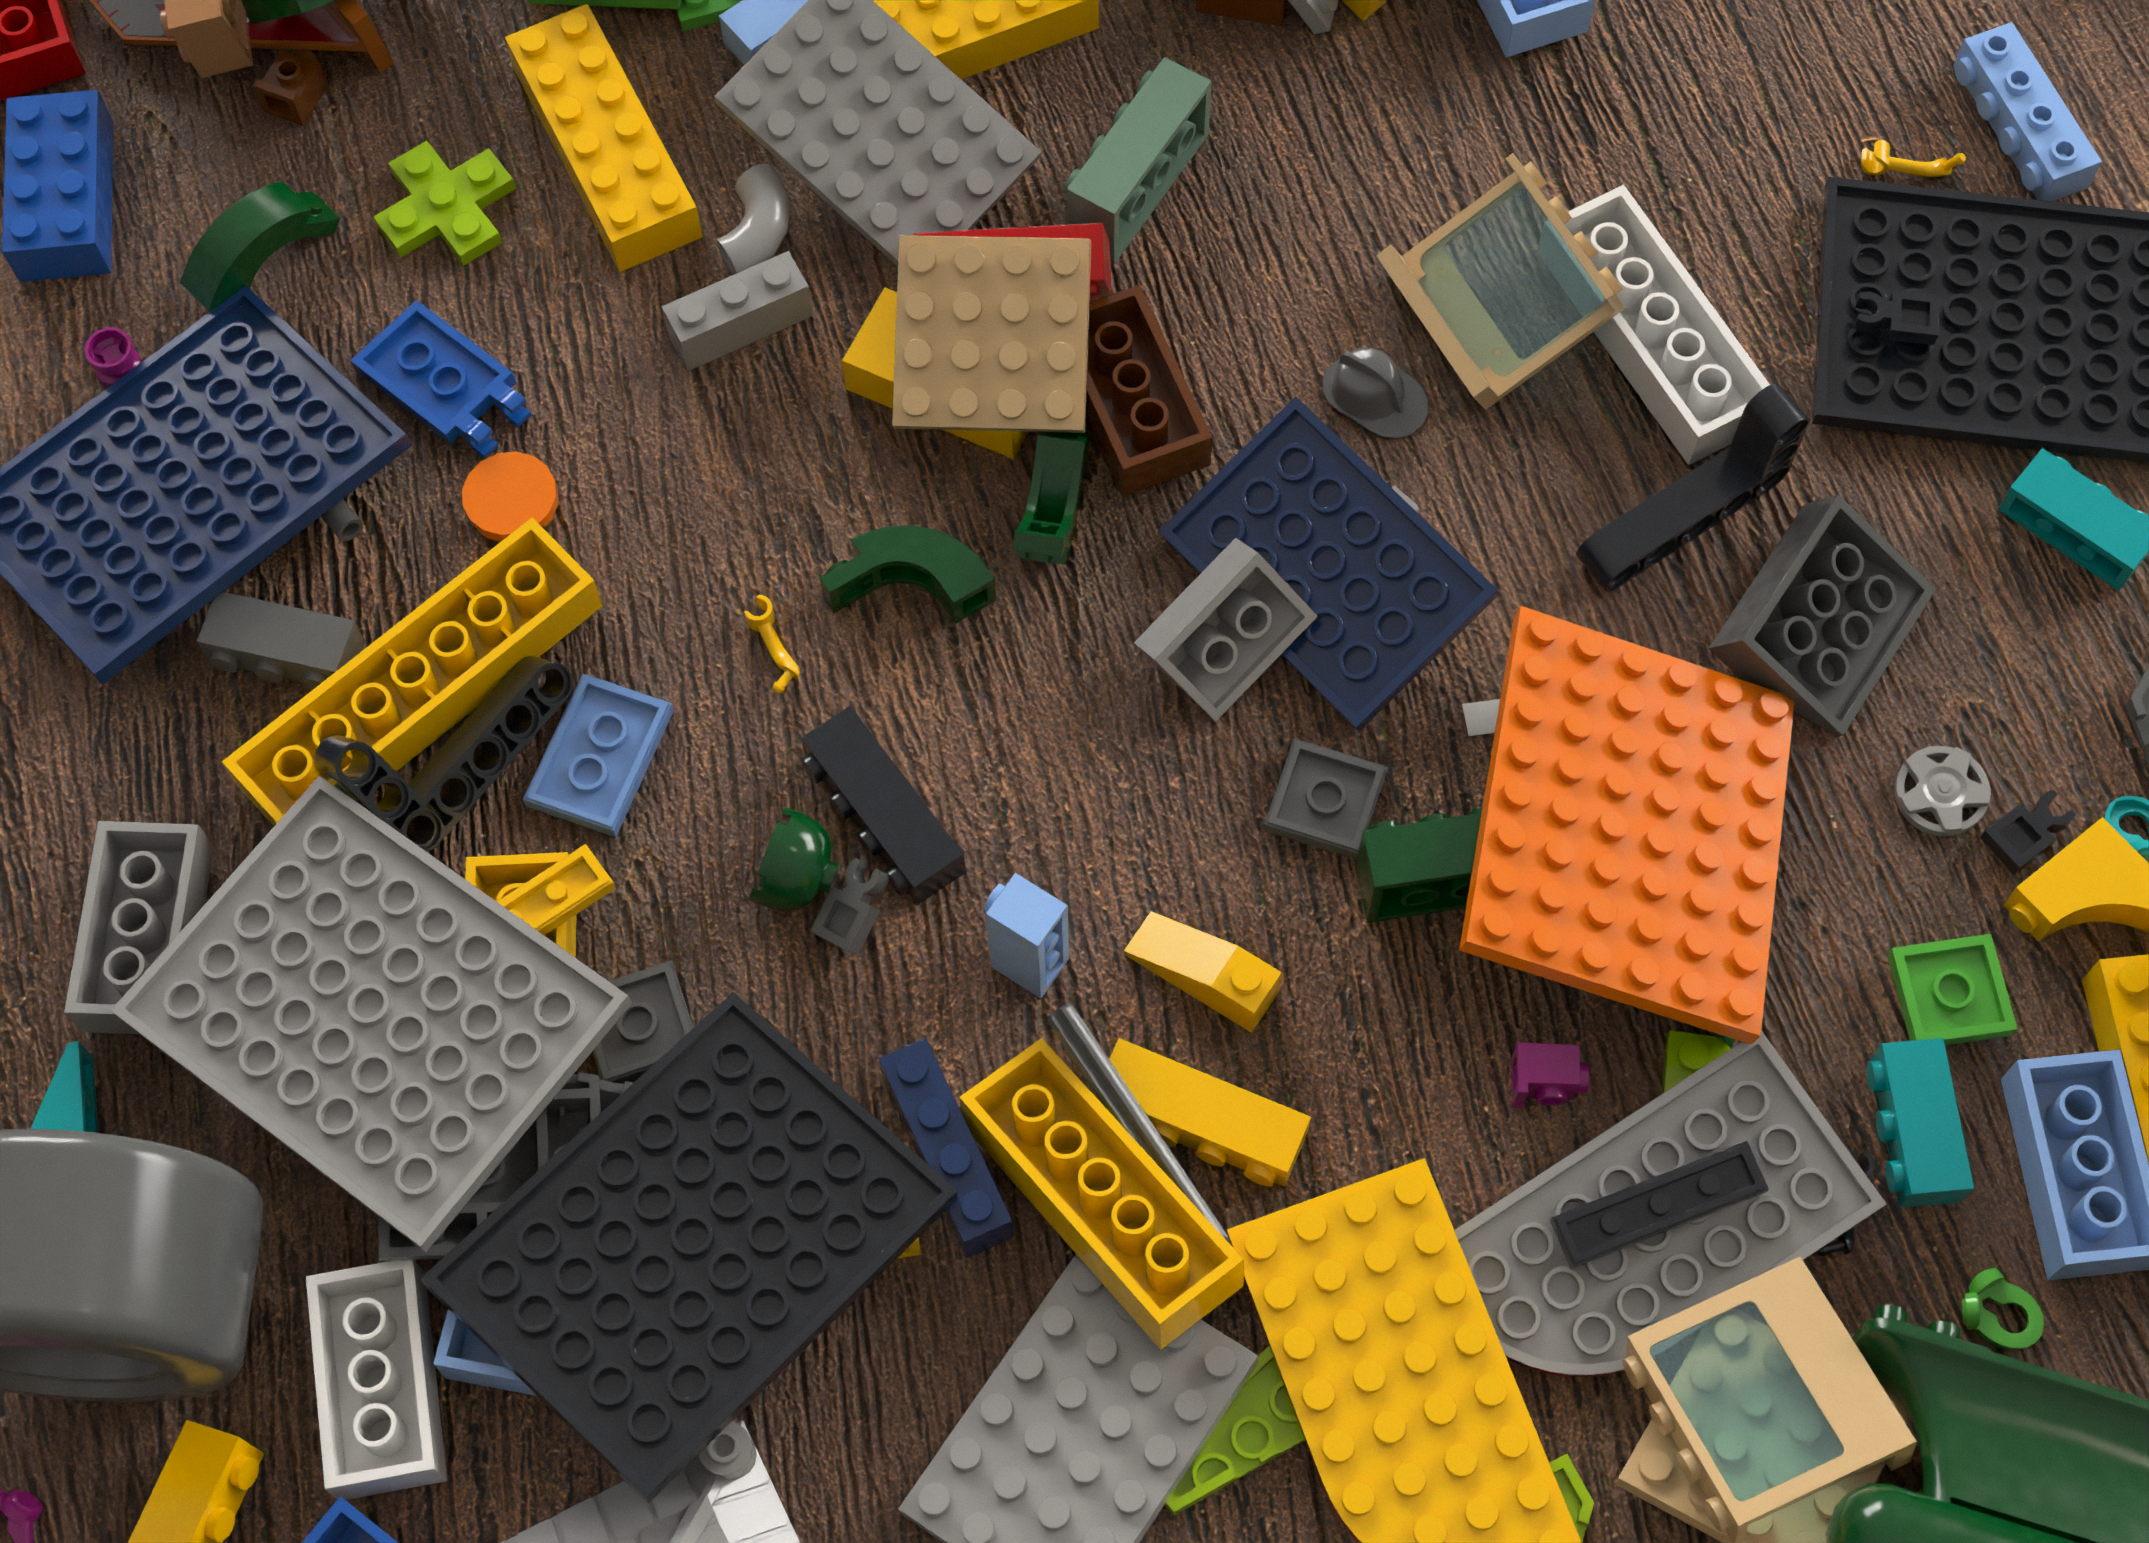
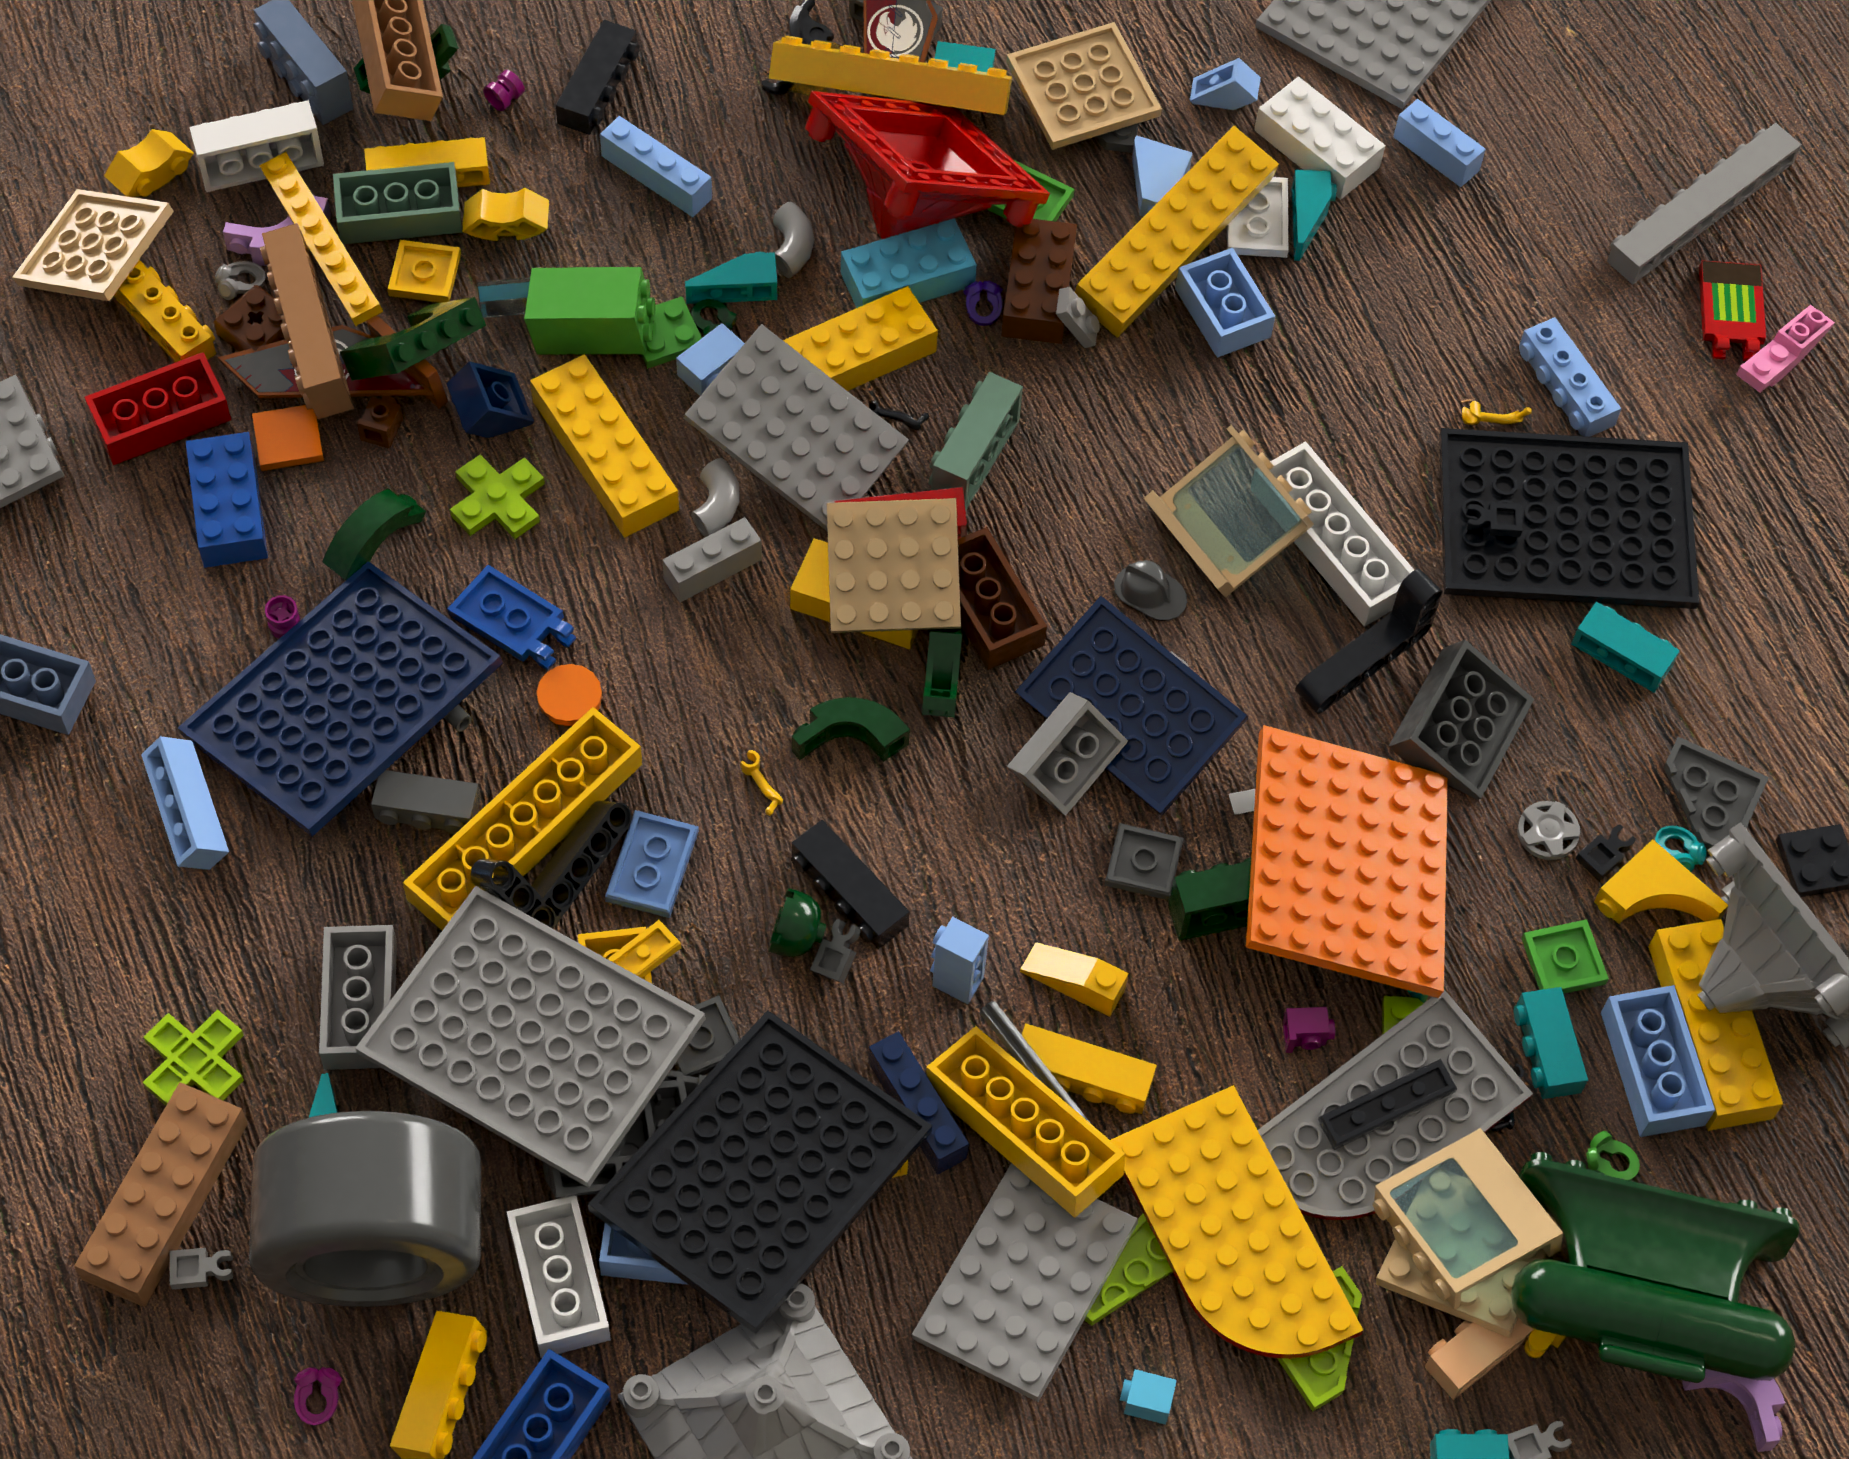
camera: 10 degrees left, 5 degrees down
none -> orange tile [252,405,324,471]
none -> dark blue slope [446,361,534,438]
none -> black piece [869,400,930,430]

